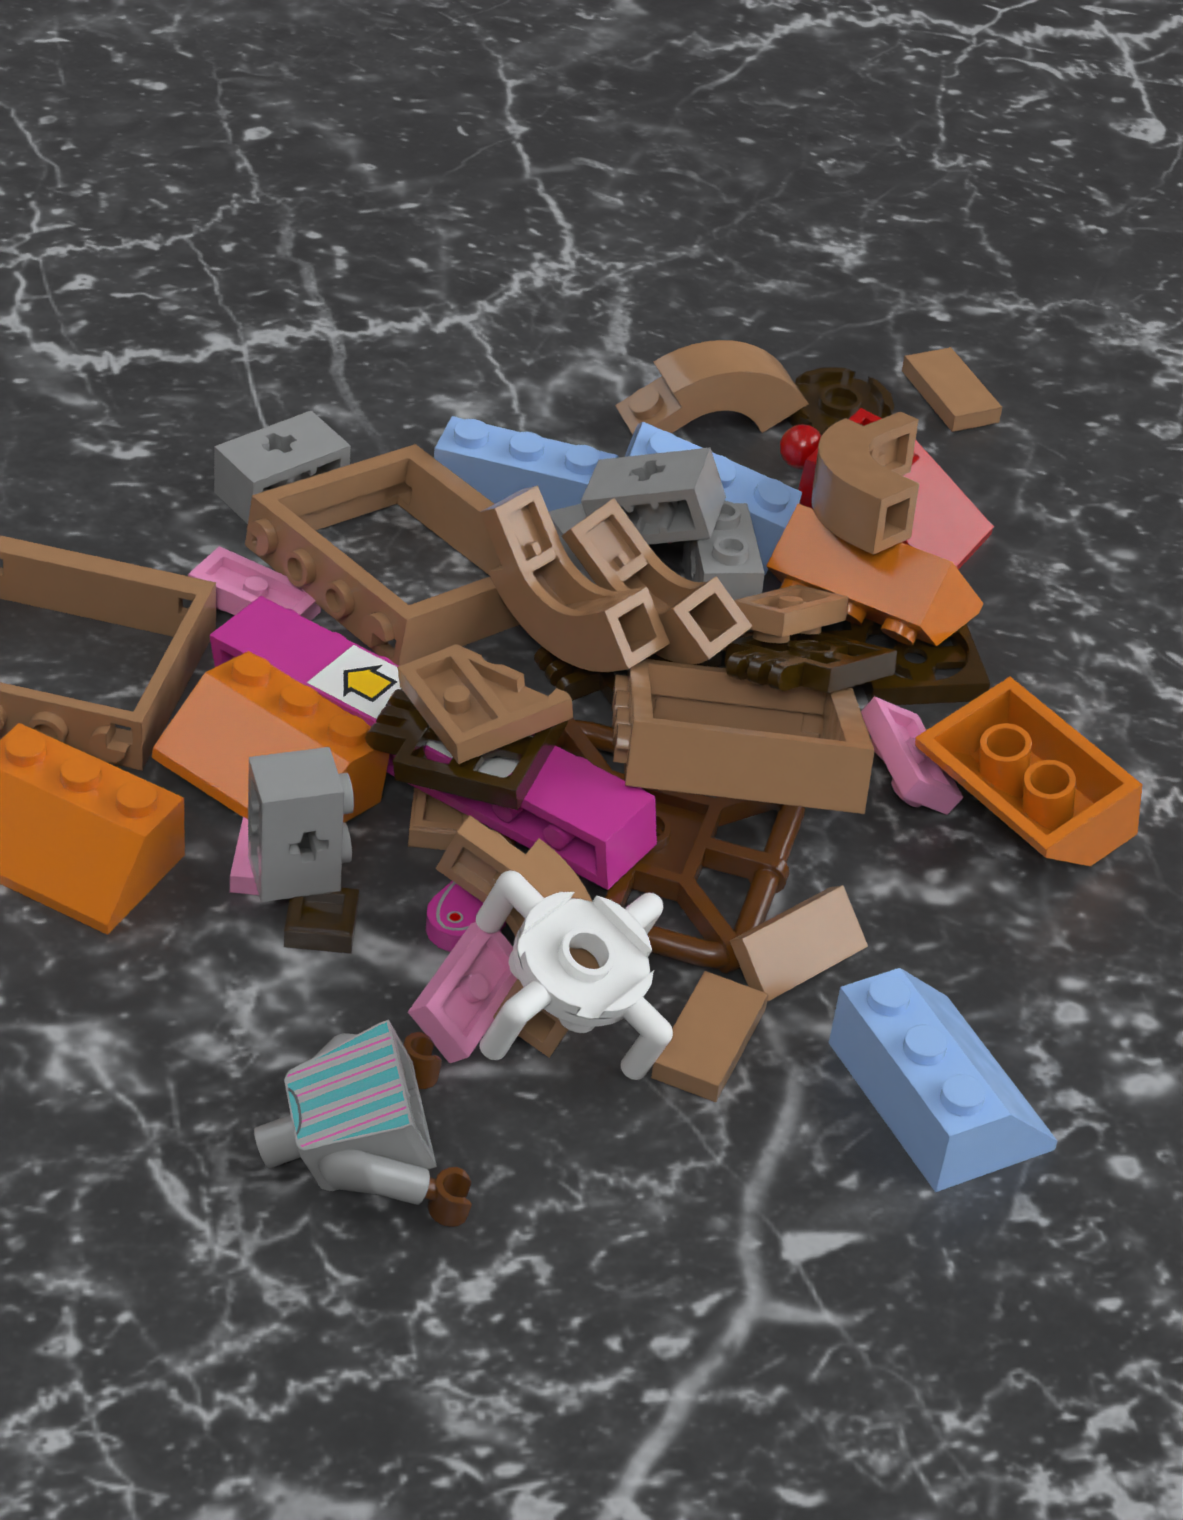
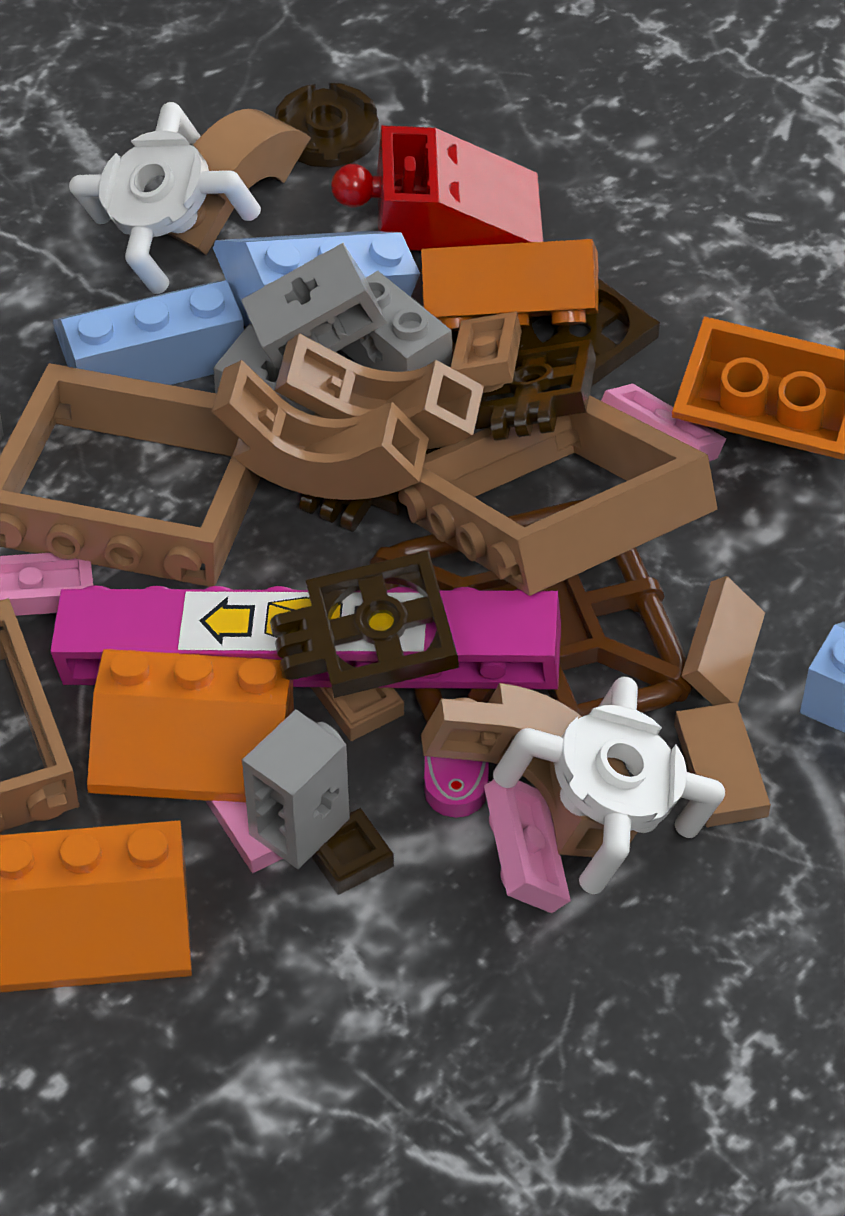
camera: 30 degrees left, 10 degrees up
light grey torso [254,1020,472,1227] -> none
medium nougat wing [397,644,573,764] -> none
medium nougat arch [811,411,919,555] -> none
medium nougat tile [902,347,1002,432] -> none
none -> white plate [69,102,261,294]

